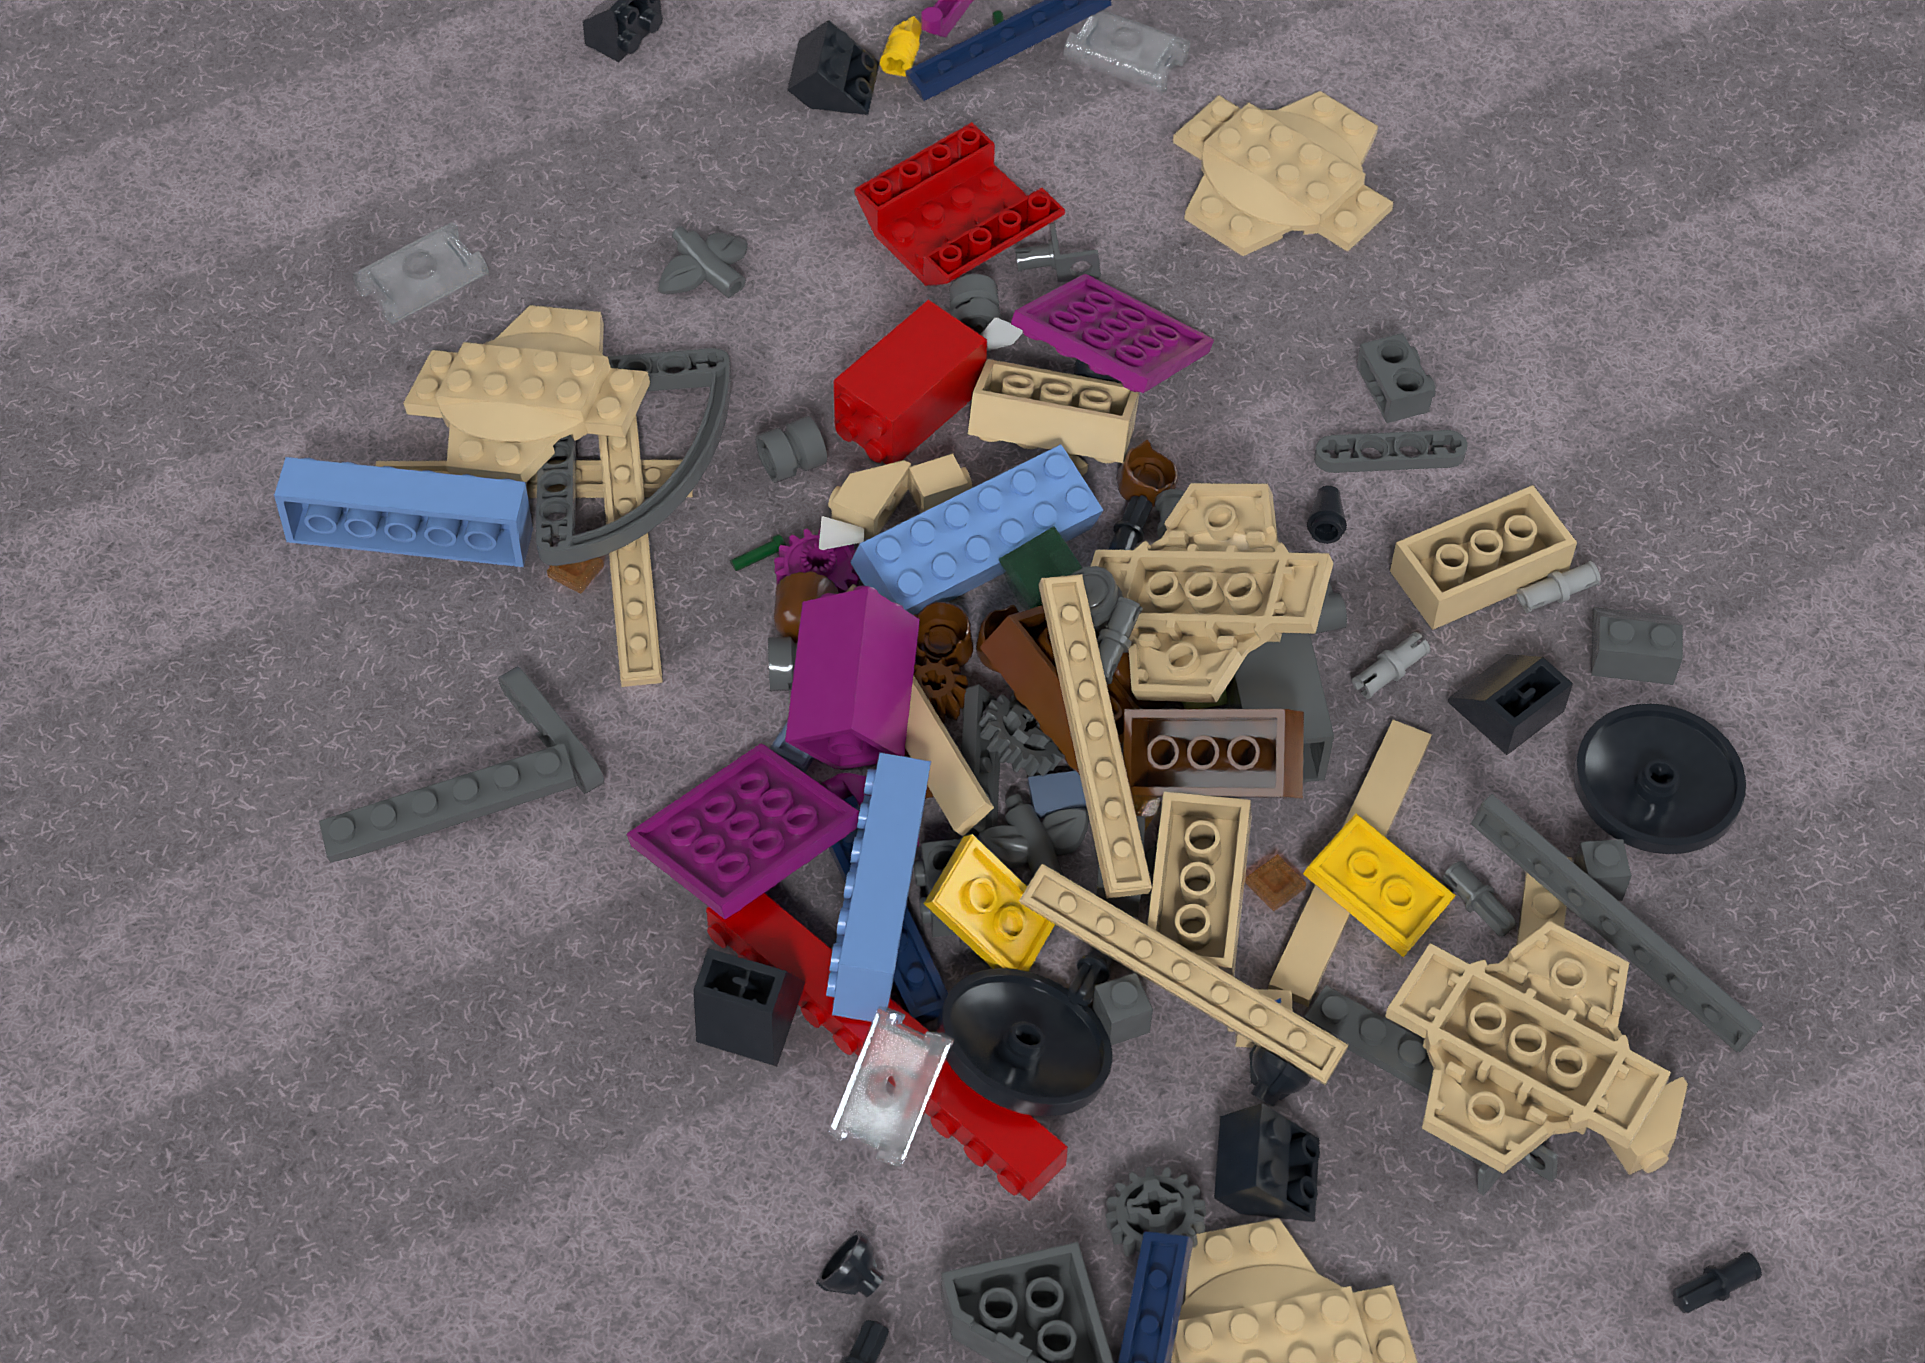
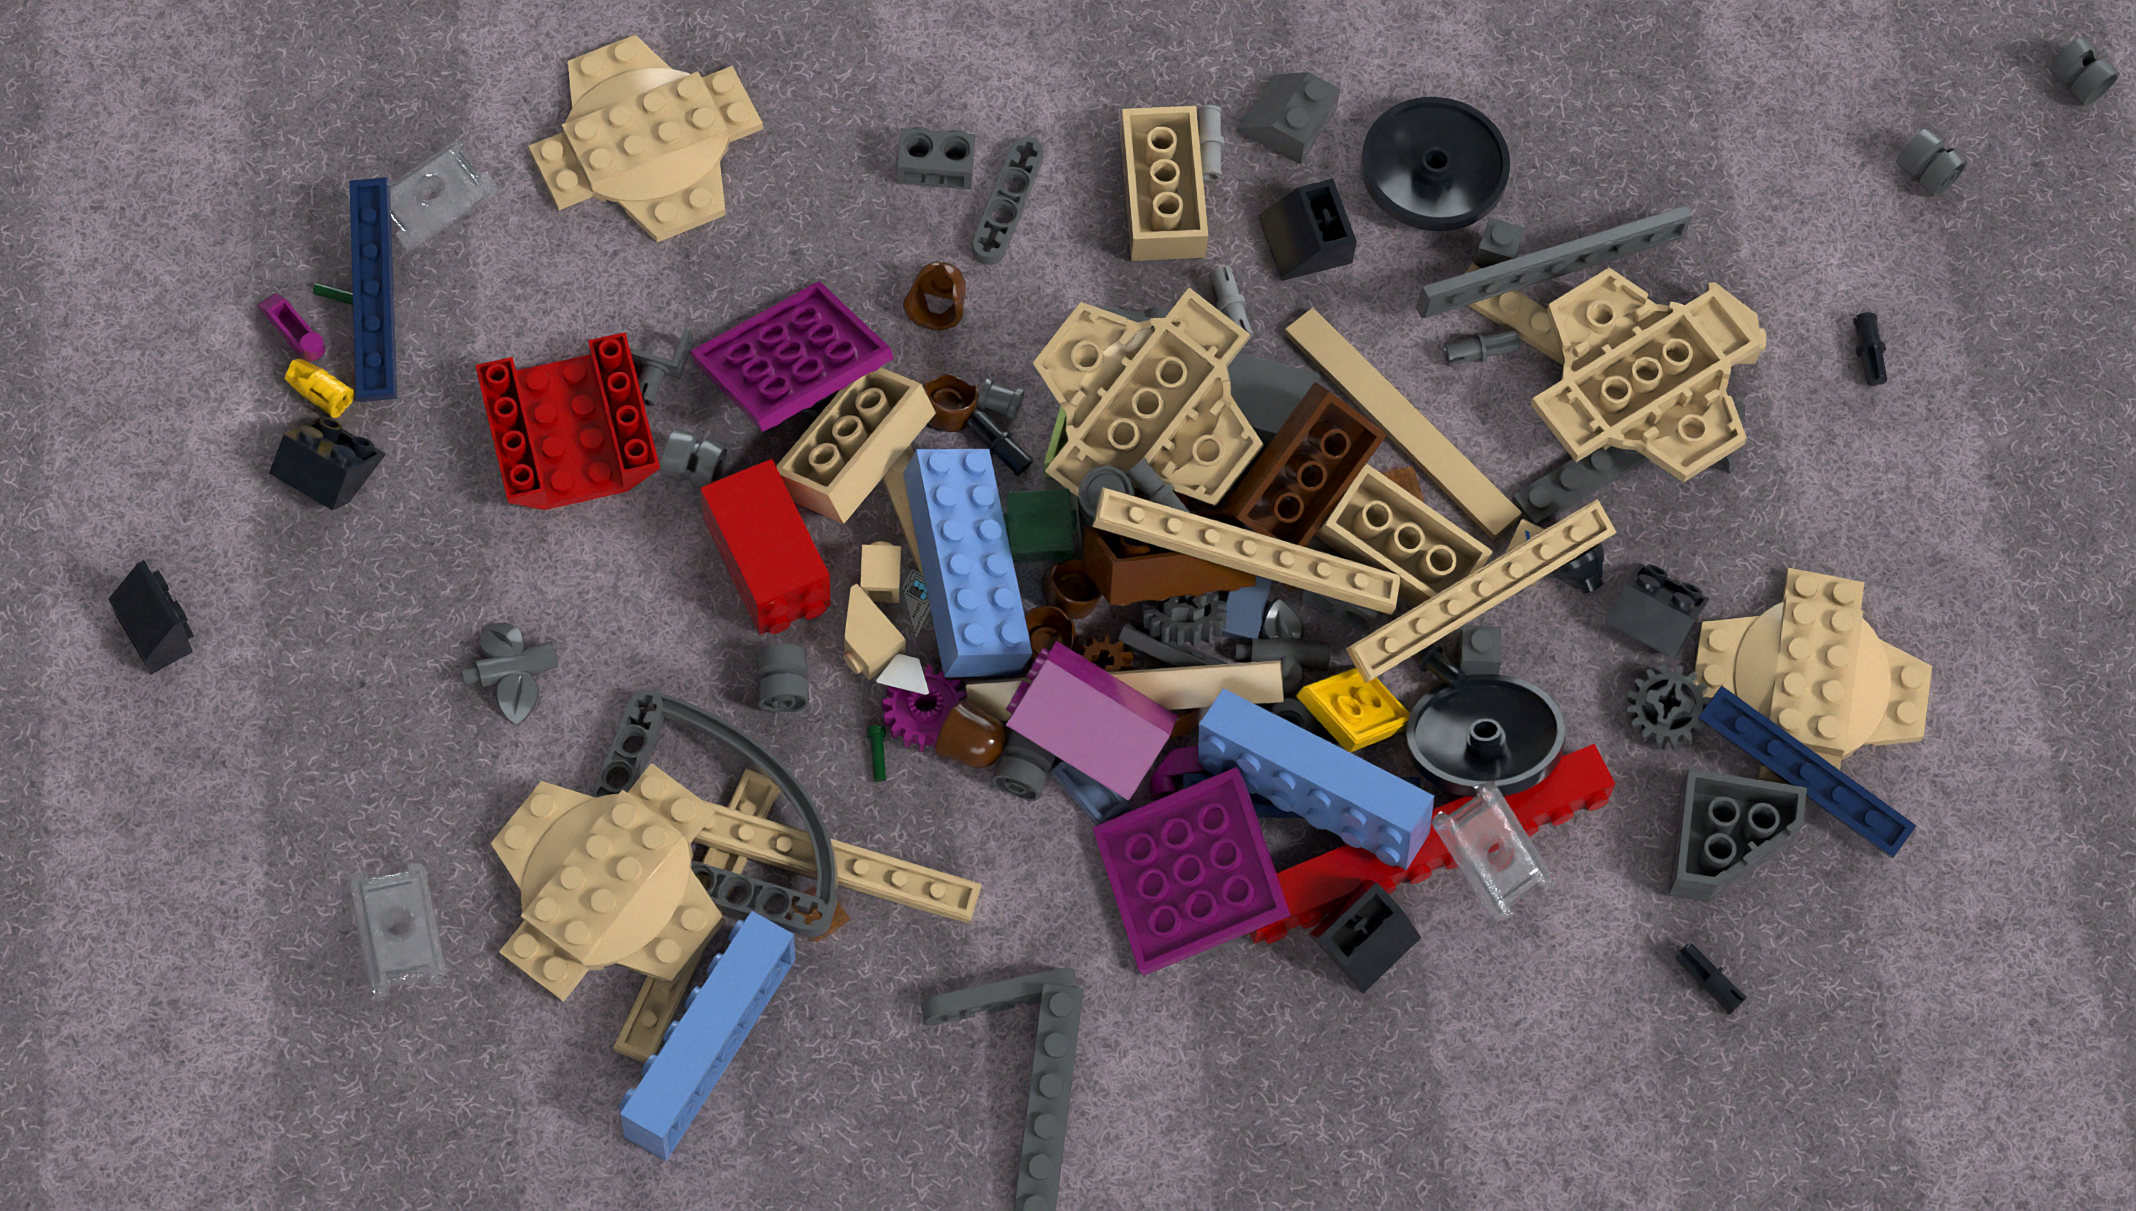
camera: 70 degrees left, 10 degrees up
black piece [816,1231,884,1297] -> none
white sticker [980,318,1023,351] -> none
yellow tile [1303,813,1456,958] -> none
black cone [1307,486,1347,544] -> none
none -> reddish brown hair [903,261,966,330]

